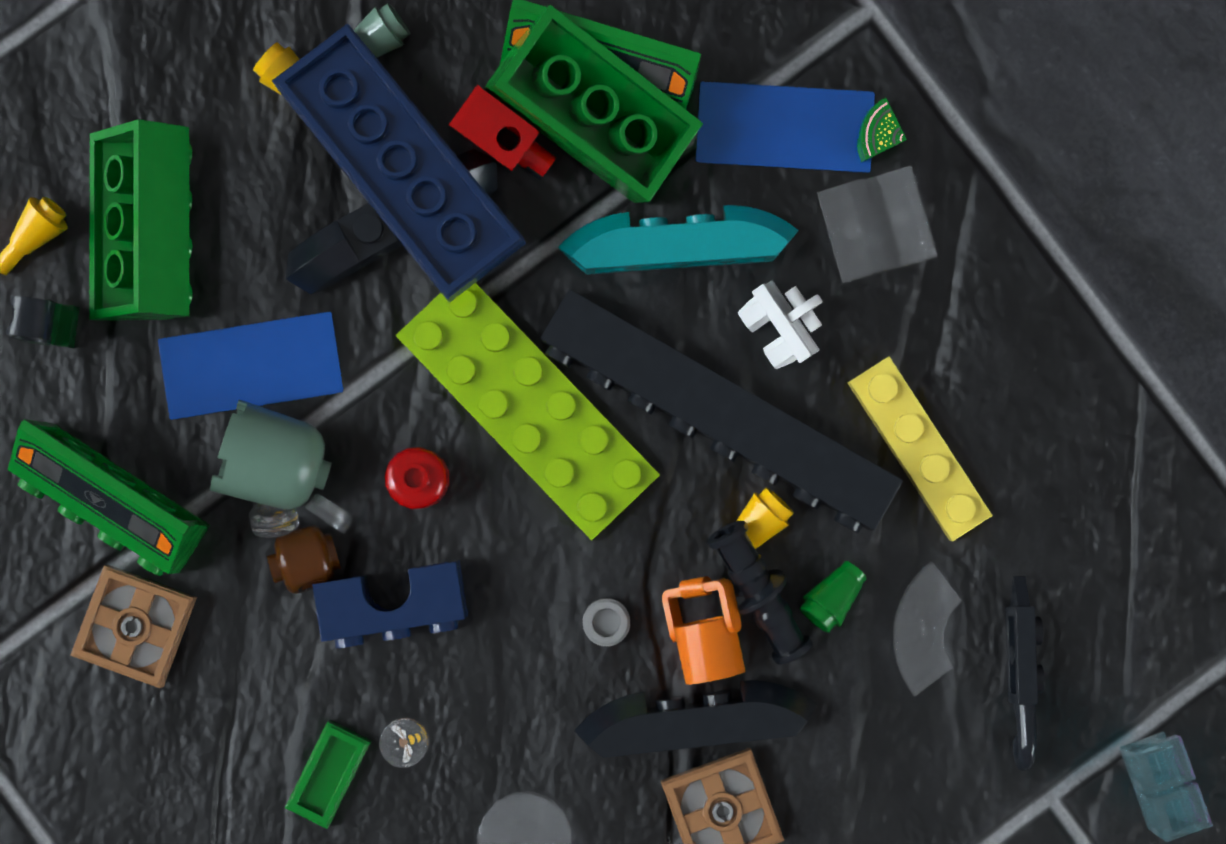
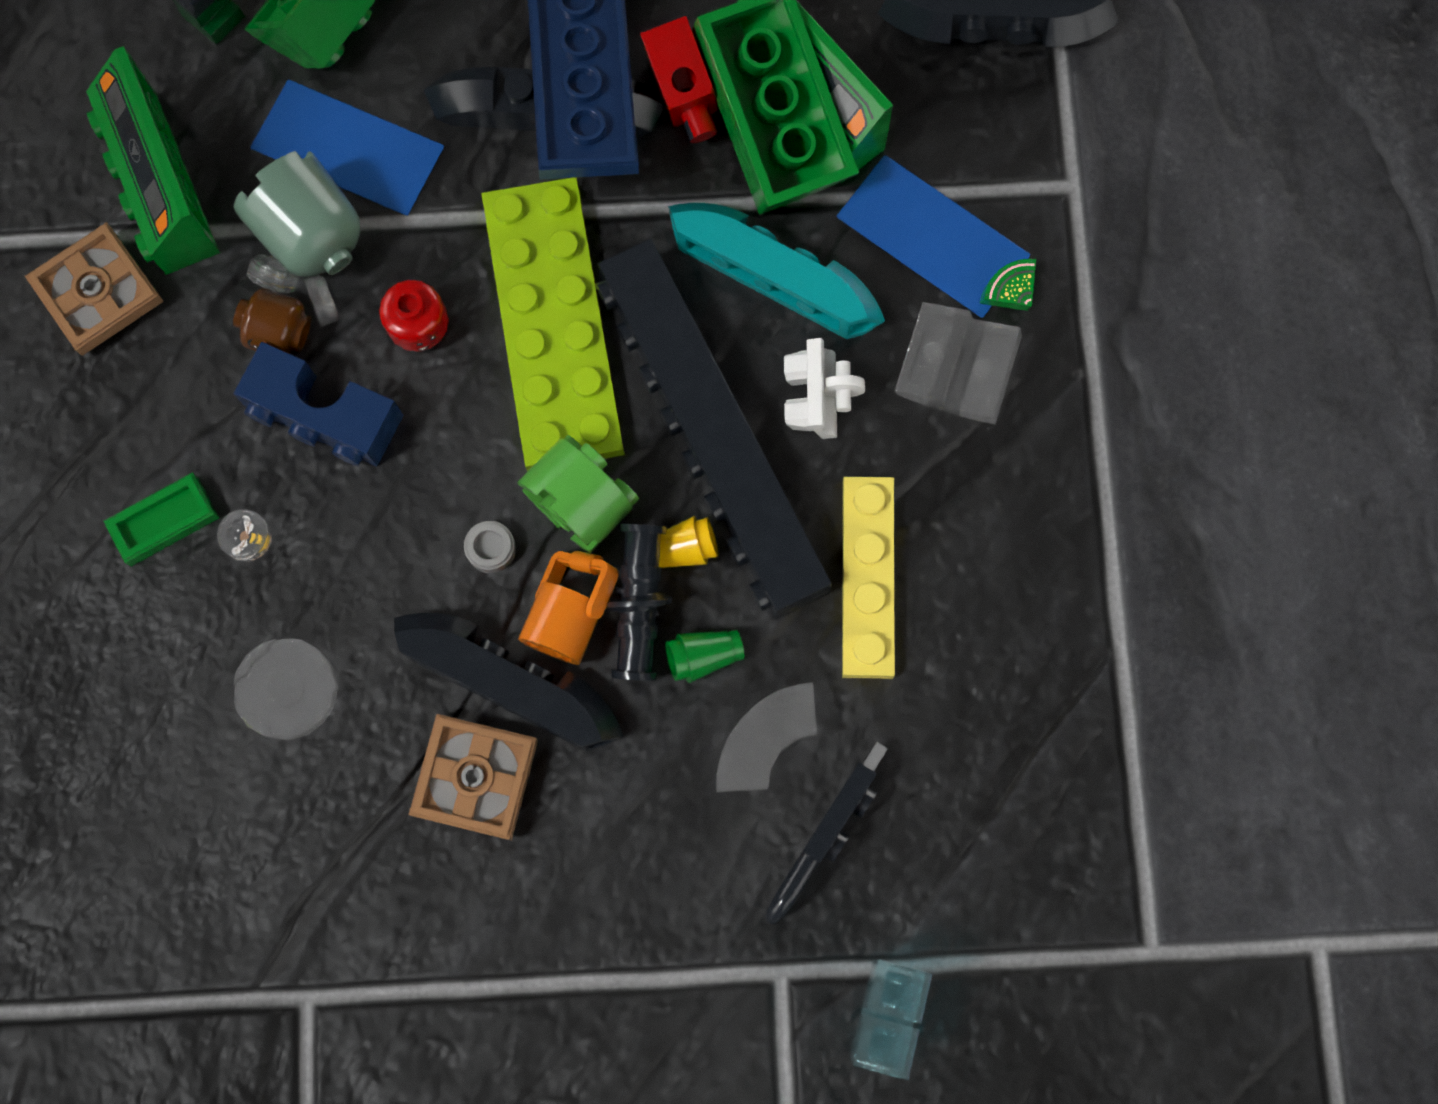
camera: 35 degrees right, 10 degrees down
none -> bright green brick [517,435,639,553]

